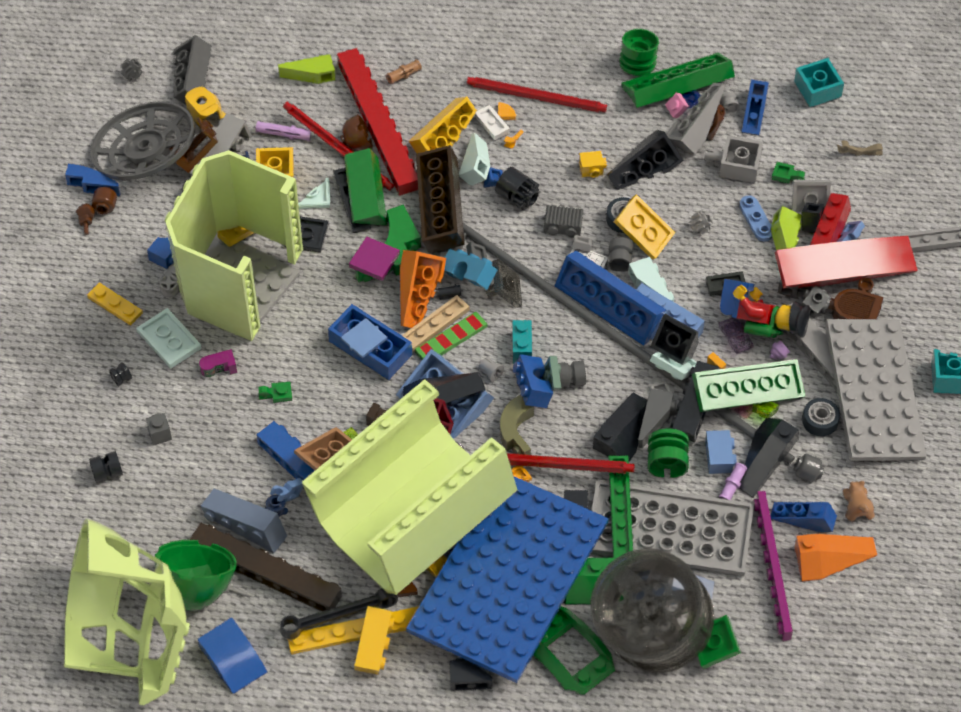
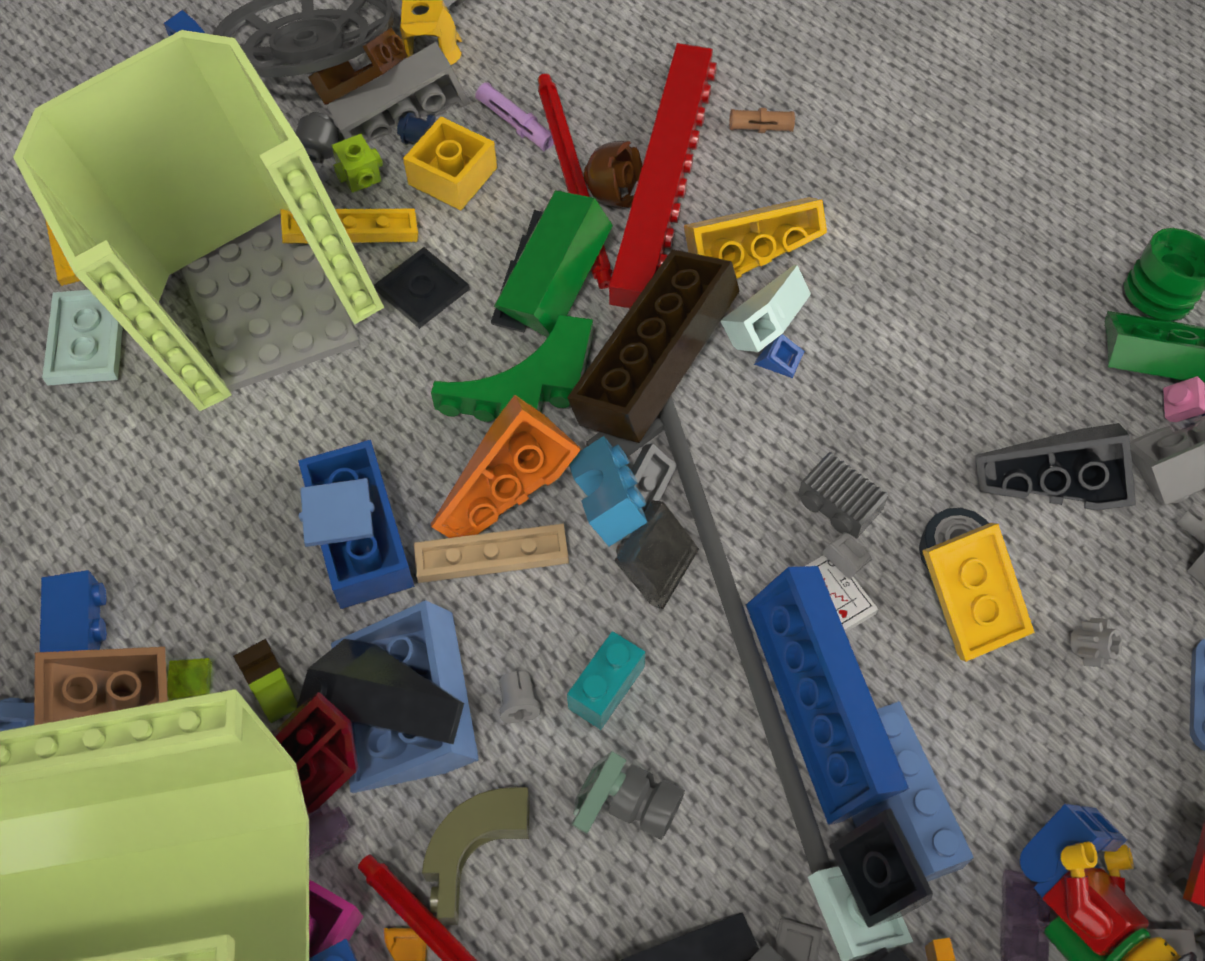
camera: 35 degrees right, 5 degrees up
magenta leg [199,349,237,377] -> none
green plate [258,382,292,403] -> none
lime slope [278,54,336,84] -> none
light aqua tile [298,178,330,209] -> none
magenta tile [349,236,400,281] -> none
bright green tile [415,312,488,360] -> none
black pin [438,284,462,300] -> none
red piece [467,77,608,113] -> none
white plate [475,105,510,141] -> none
black gear [495,166,539,210] -> none
light orange tile [498,102,516,120] -> none
light orange hand [504,130,524,149] -> none
blue arch [513,354,553,408] -> none
yellow brick [579,151,607,178] -> none
dark grey wheel [607,237,633,272] -> none
light aqua slope [628,257,674,302] -> none
pearl dark grey plate [705,271,746,296] -> none

